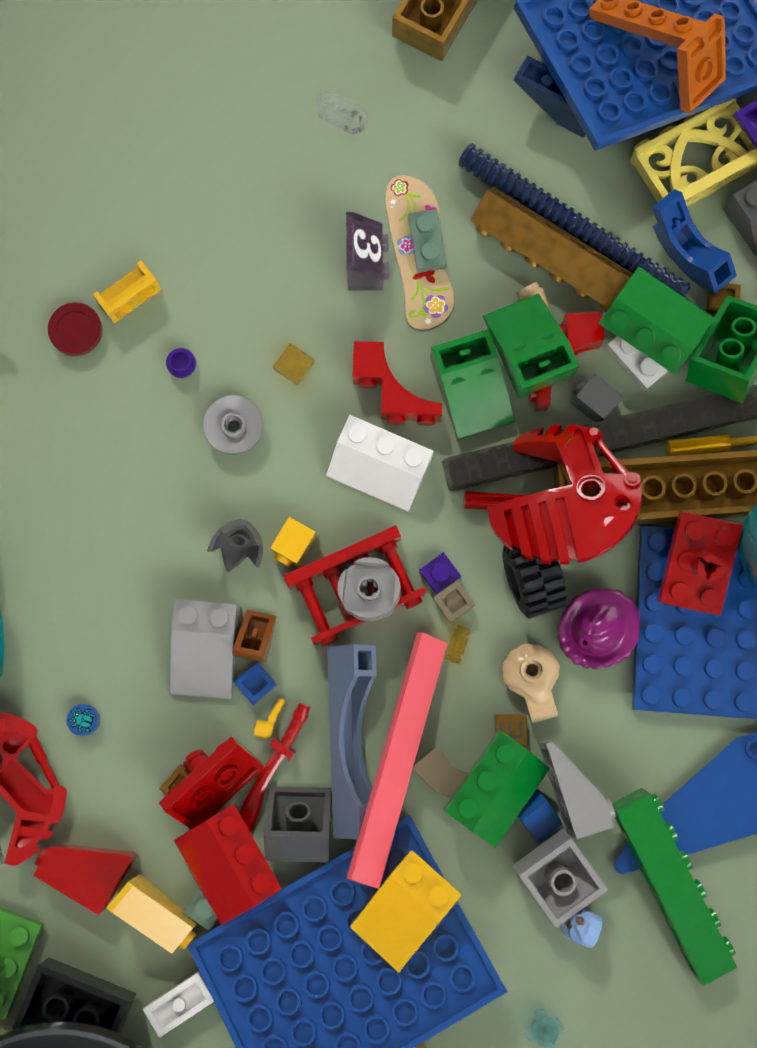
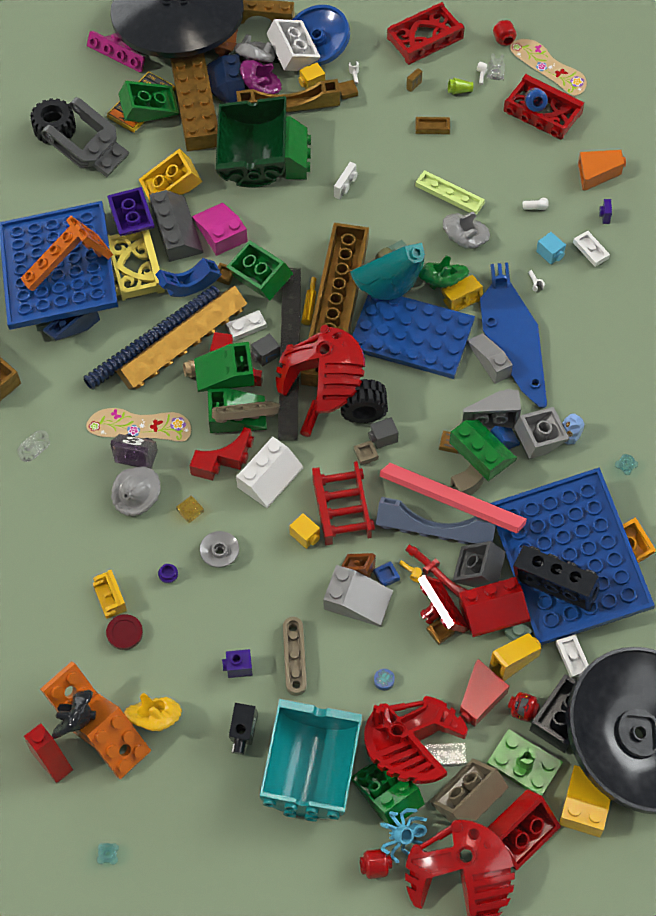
camera: 75 degrees left, 20 degrees down
dark grey piece [207,519,263,572] -> none
light grey plate [338,557,401,621] -> none
yellow slope [350,850,463,973] -> none
sand green plate [408,209,447,273] -> none
dark purple plate [419,552,462,595] -> none
clear yellow piece [445,625,470,664] -> none
tan animal [502,643,560,723] -> none
magenta piece [557,588,640,670] -> none
green slope [599,267,715,375] -> none
green brick [612,788,737,986] -> none
red plate [657,510,743,616] -> none
none -> light grey piece [111,466,161,516]
none -> dark tan plate [212,401,280,423]
none -> dark purple brick [222,649,253,678]
none -> dark tan plate [283,617,307,696]
none -> dark grey brick [368,417,399,449]
none -> light grey slope [467,333,513,384]
none -> red head [508,692,540,722]
none -> black brick [513,545,600,612]

